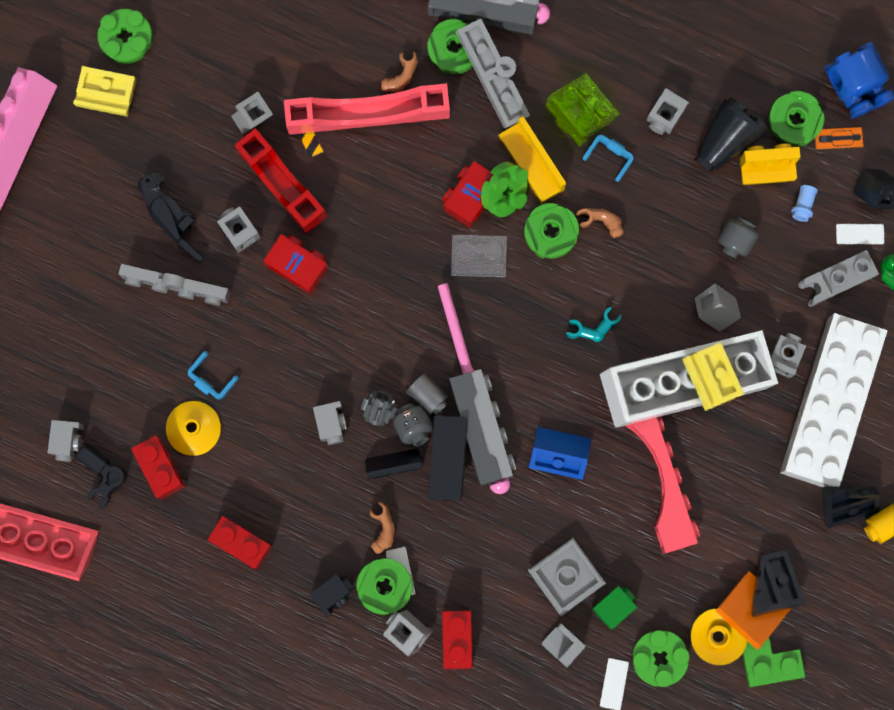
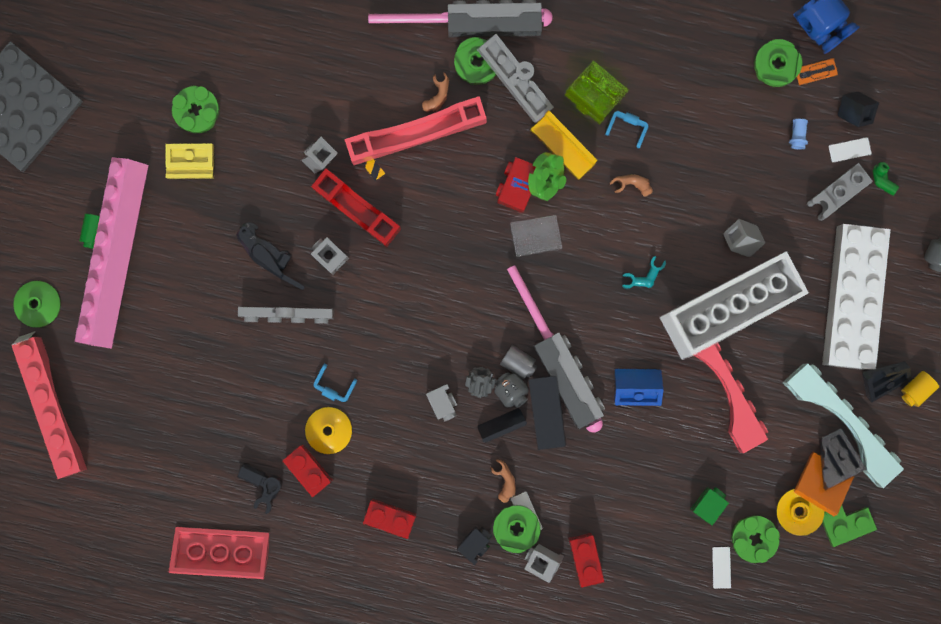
camera: 15 degrees left, 5 degrees up
light grey brick [48,420,84,462] -> none
red brick [263,234,329,295] -> none
bright green plate [524,203,579,259] -> none
light grey plate [528,538,606,616] -> none
light grey panel [542,623,586,667] -> none
light grey brick [646,88,689,135] -> none
light yellow plate [682,342,744,411] -> none
black cone [694,97,768,173] -> none
dark grey head [718,216,759,259] -> none
yellow bracket [740,144,800,185] -> none
light grey brick [770,333,806,378] -> none
none -> light aqua arch [782,364,904,488]

